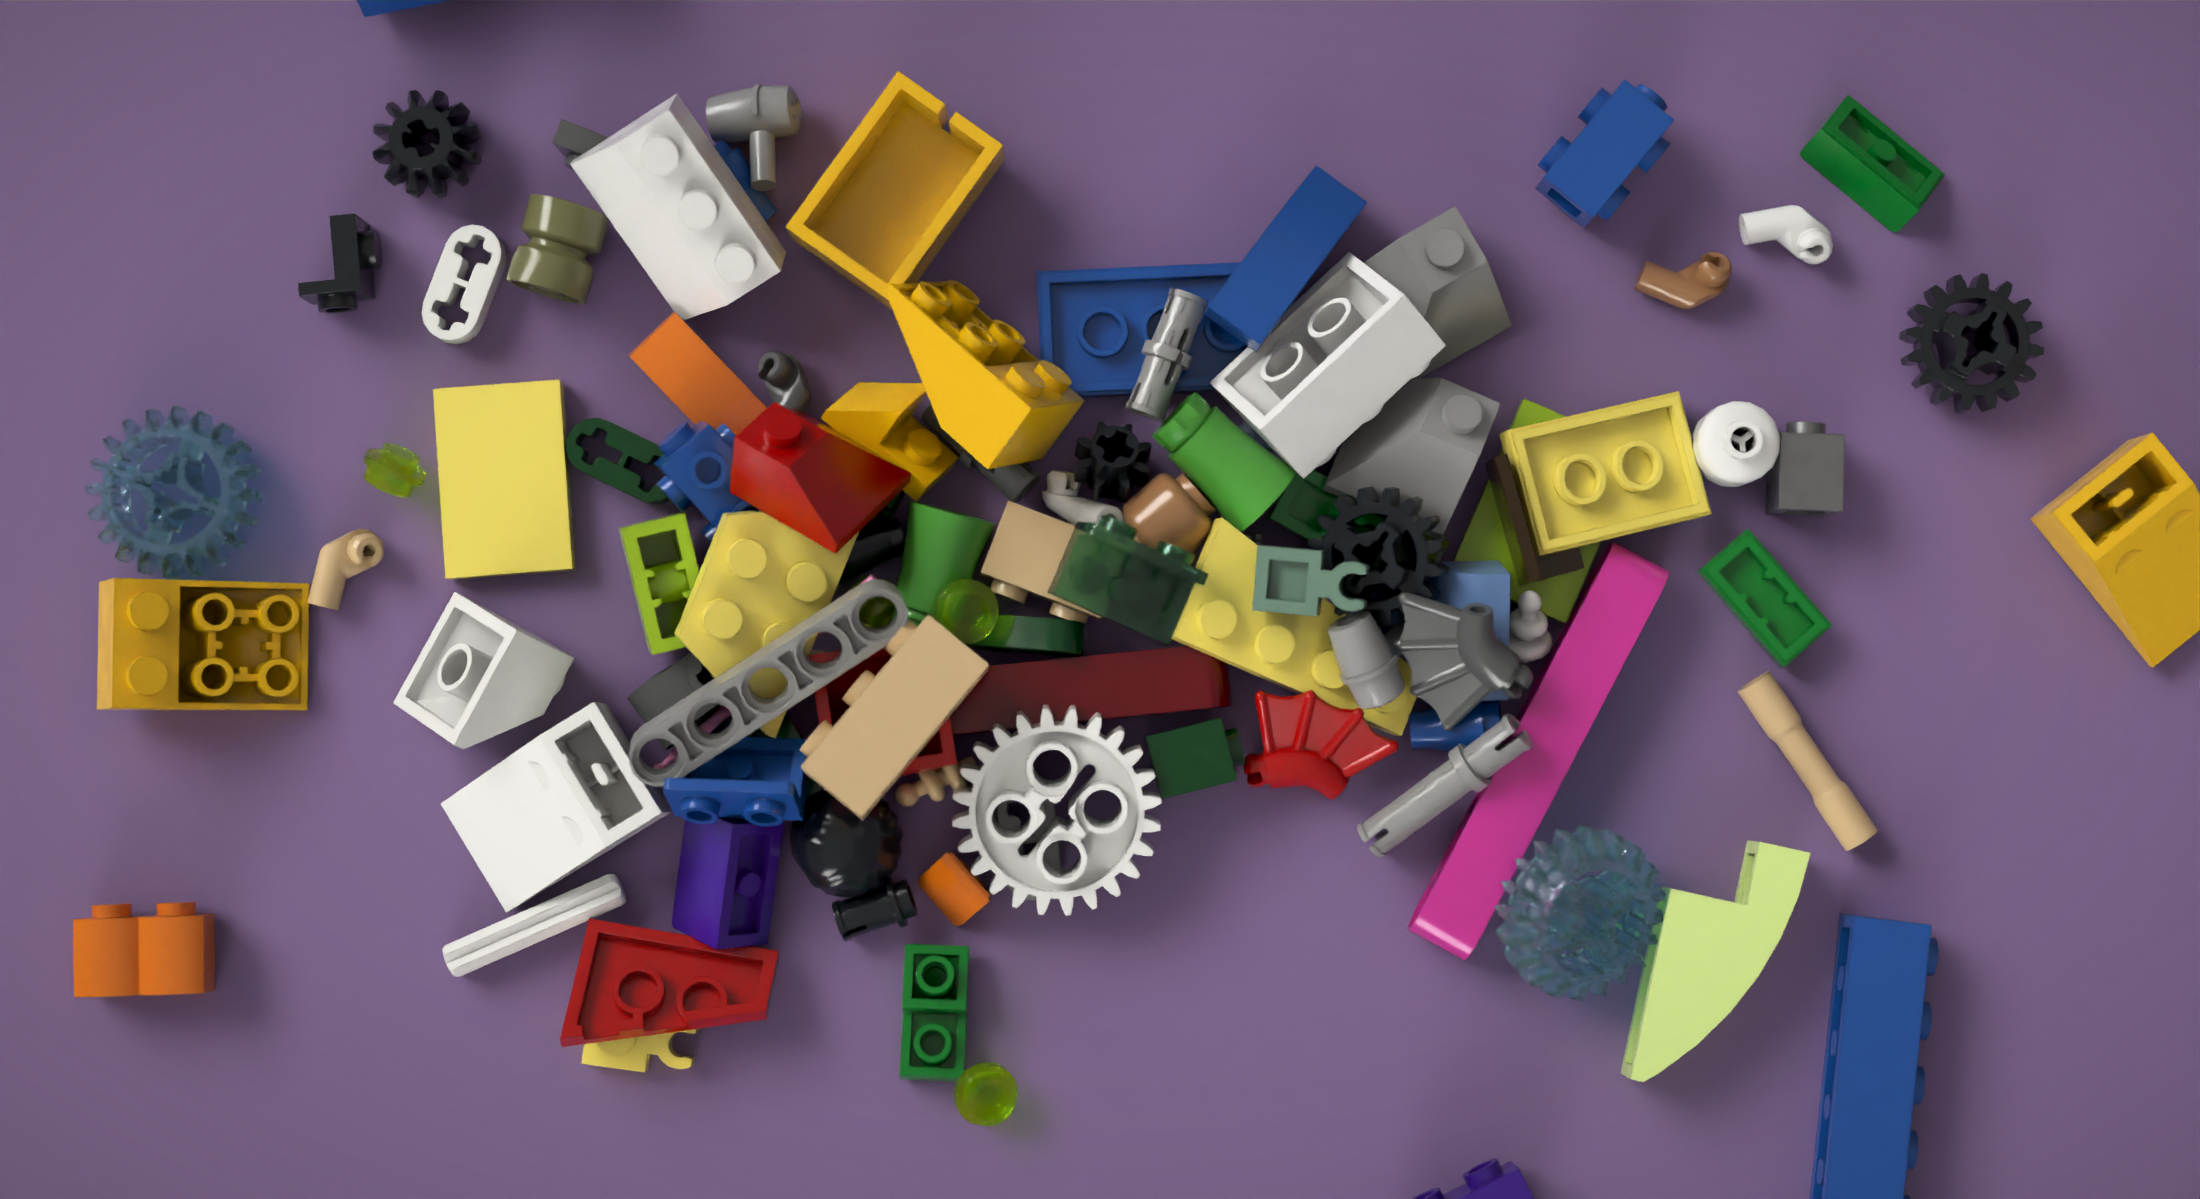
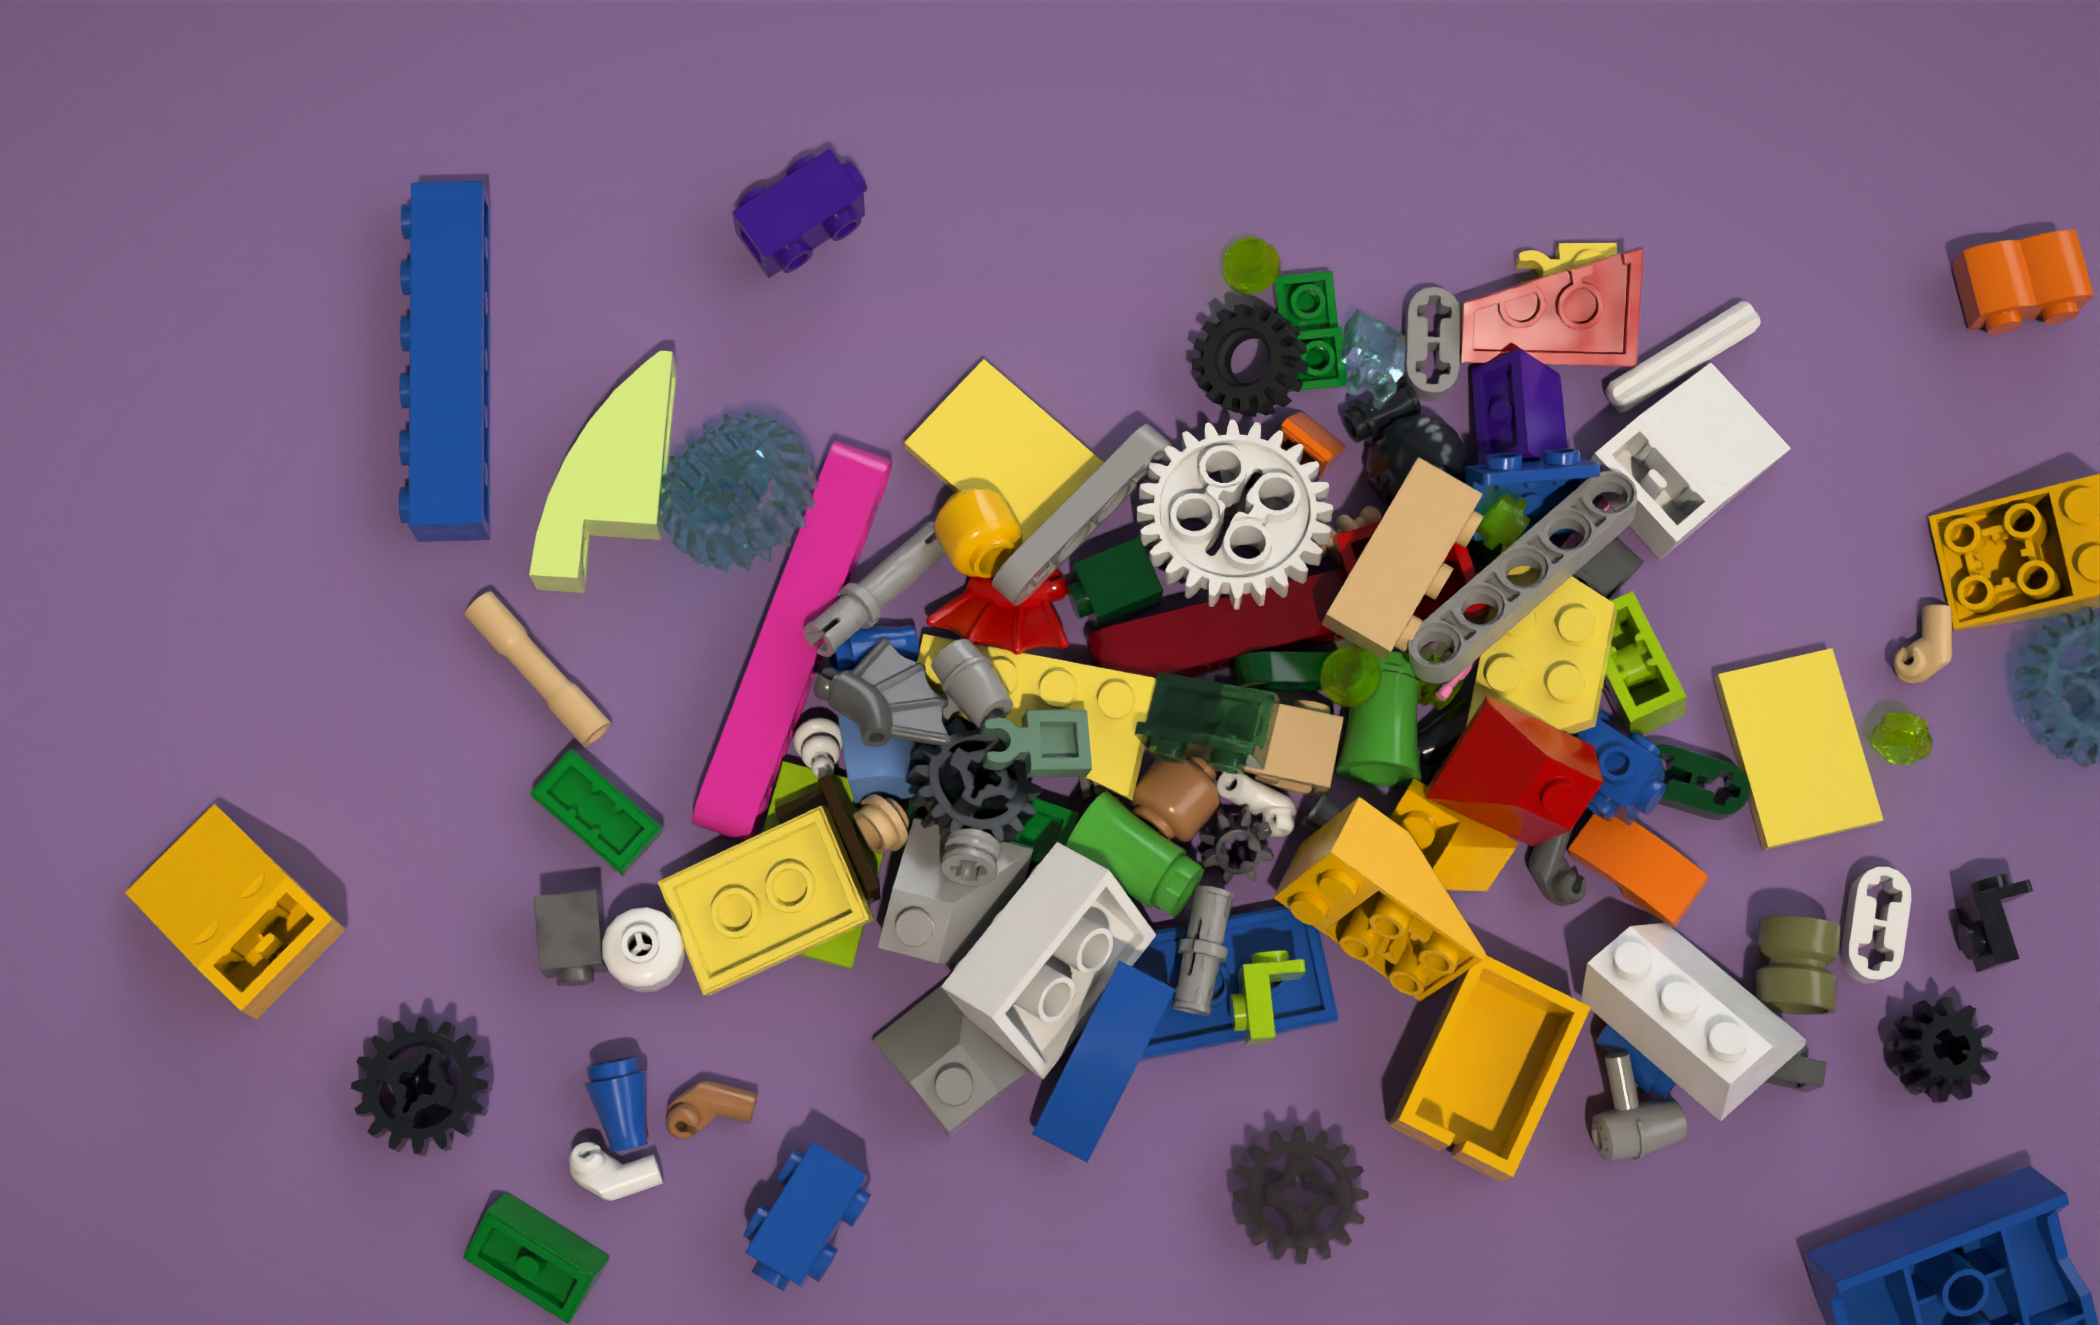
camera: 165 degrees right, 10 degrees down
white slope [393,592,574,749] -> none
none -> blue cone [584,1056,648,1152]
none -> tan plate [853,794,909,854]
none -> light yellow tile [904,359,1104,544]
none -> yellow head [934,488,1023,578]
none -> light grey bush [941,829,1001,887]
none -> light grey beam [991,424,1171,606]
none -> black tyre [1192,304,1308,417]
none -> lime bracket [1230,950,1306,1046]
none -> clear smoke gear [1230,1126,1369,1265]
none -> clear light blue plate [1341,309,1406,410]
none -> light grey beam [1403,287,1461,402]
none -> clear neon green plate [1476,492,1530,550]

